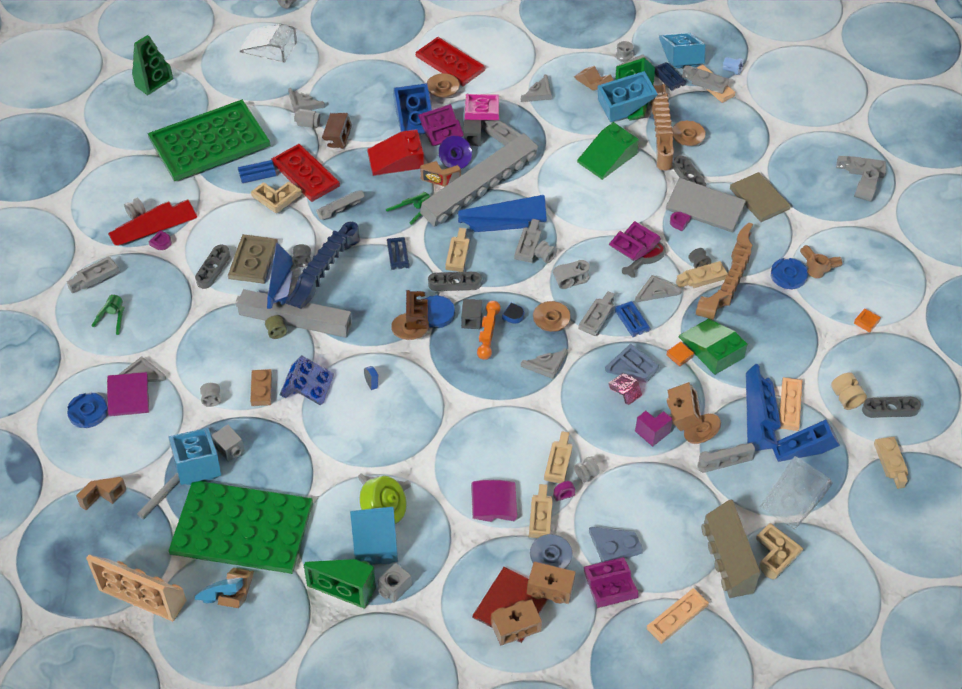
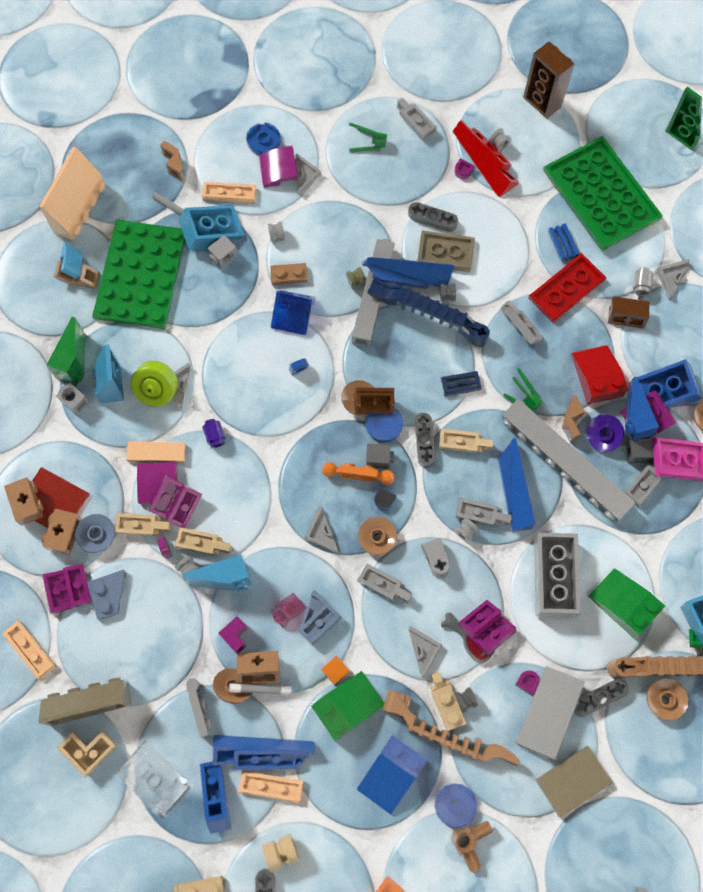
camera: 90 degrees right, 20 degrees up
tan brick [251,181,301,214] -> none
blue tile [615,301,650,337] -> none
none -> light nougat tile [126,441,186,463]
none -> magenta slope [148,475,203,528]
none -> dark azure slope [183,554,252,592]
none -> light nougat tile [202,182,257,204]
none -> dark purple brick [202,419,226,448]
none -> light grey bar [229,684,291,695]
none -> blue slope [356,735,427,814]
none -> reddish brown brick [523,41,574,119]
none -> light grey brick [534,533,581,617]
none -> blue slope [625,377,659,441]

